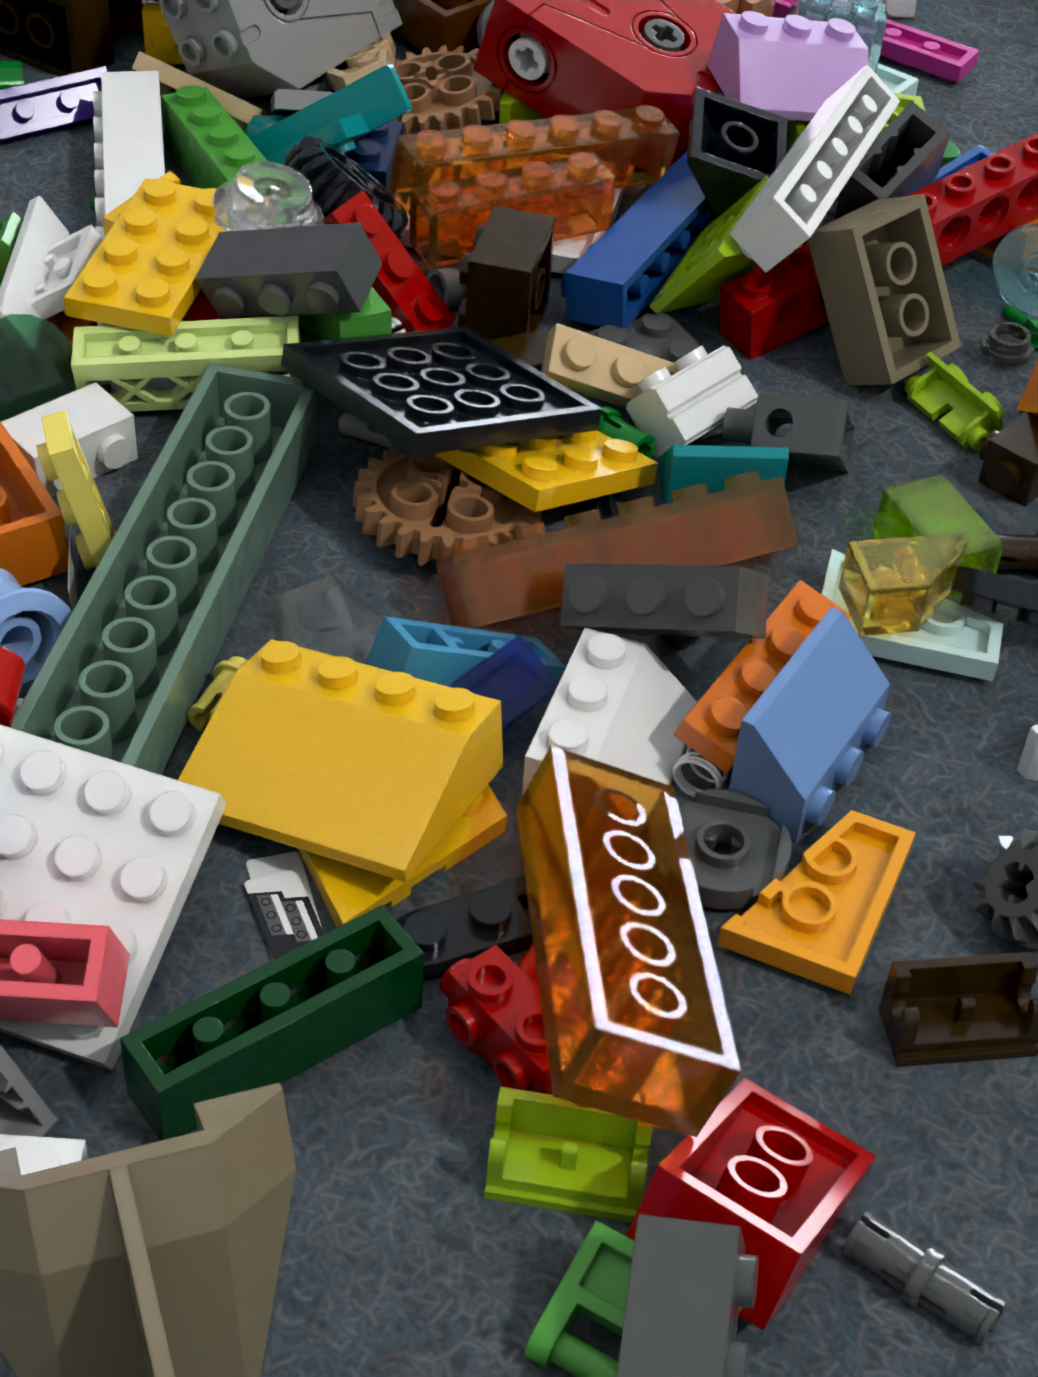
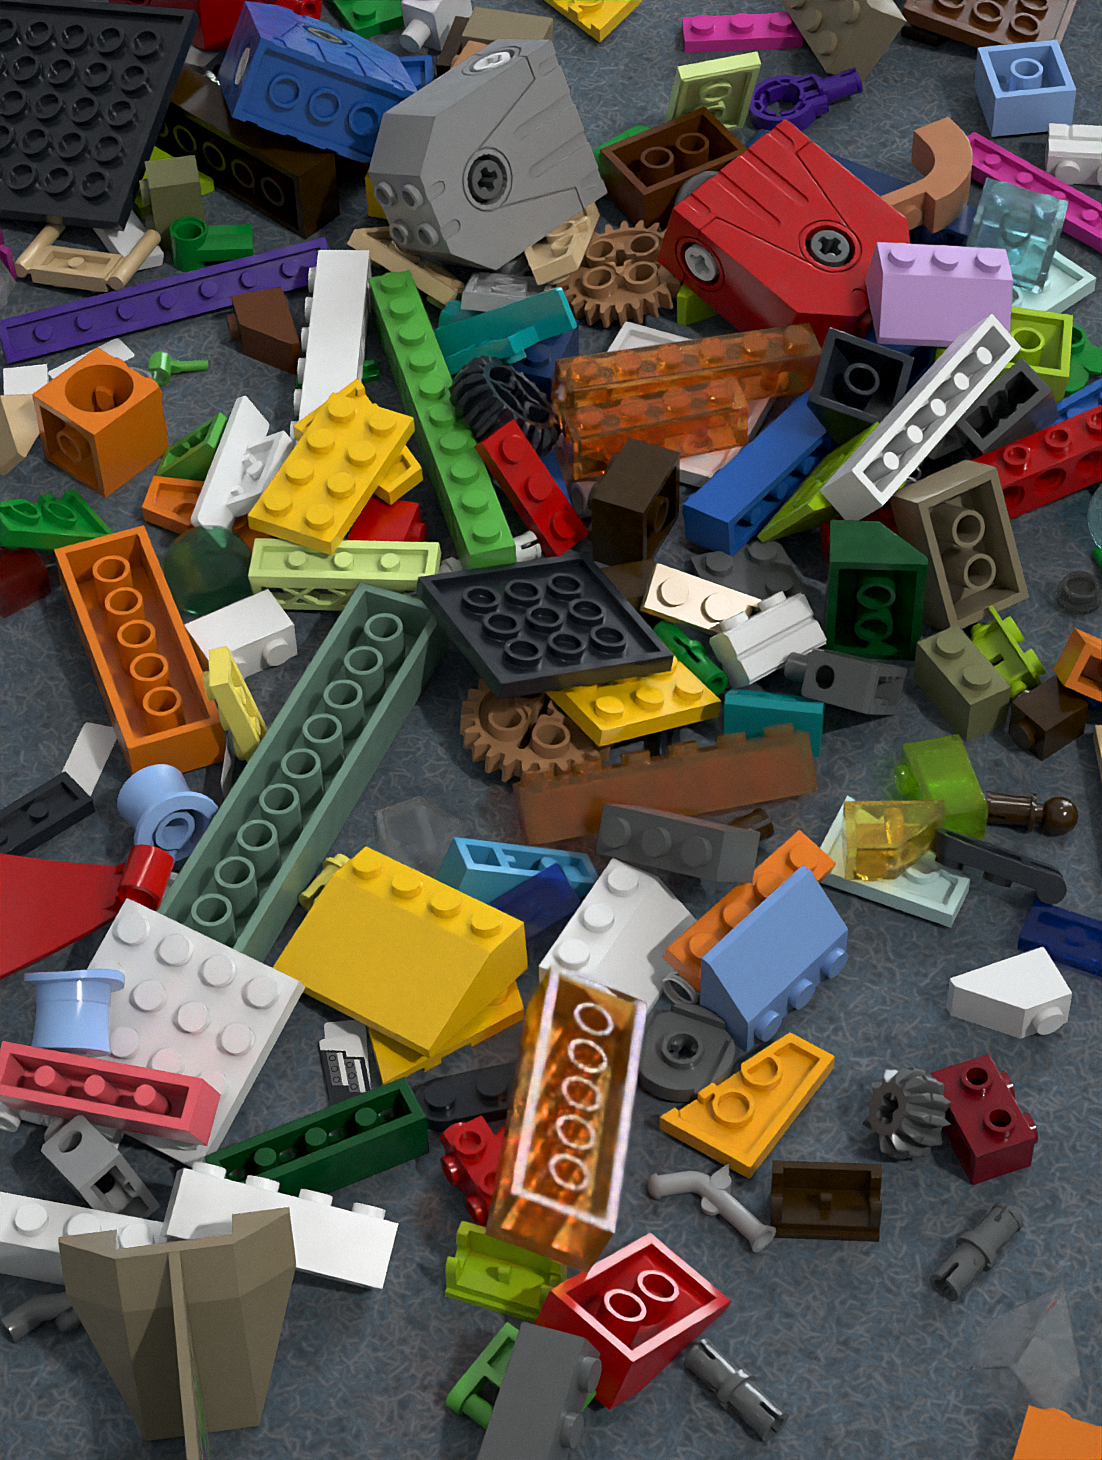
camera: 15 degrees right, 5 degrees up
dark grey brick [195,222,382,319] -> none
clear piece [212,161,324,232] -> none
none -> white brick [160,1161,398,1290]
none -> reddish brown slope [226,286,301,375]
none -> light grey piece [647,1163,776,1253]
none -> dark green slope [824,520,928,661]
none -> olive brick [913,625,1011,742]

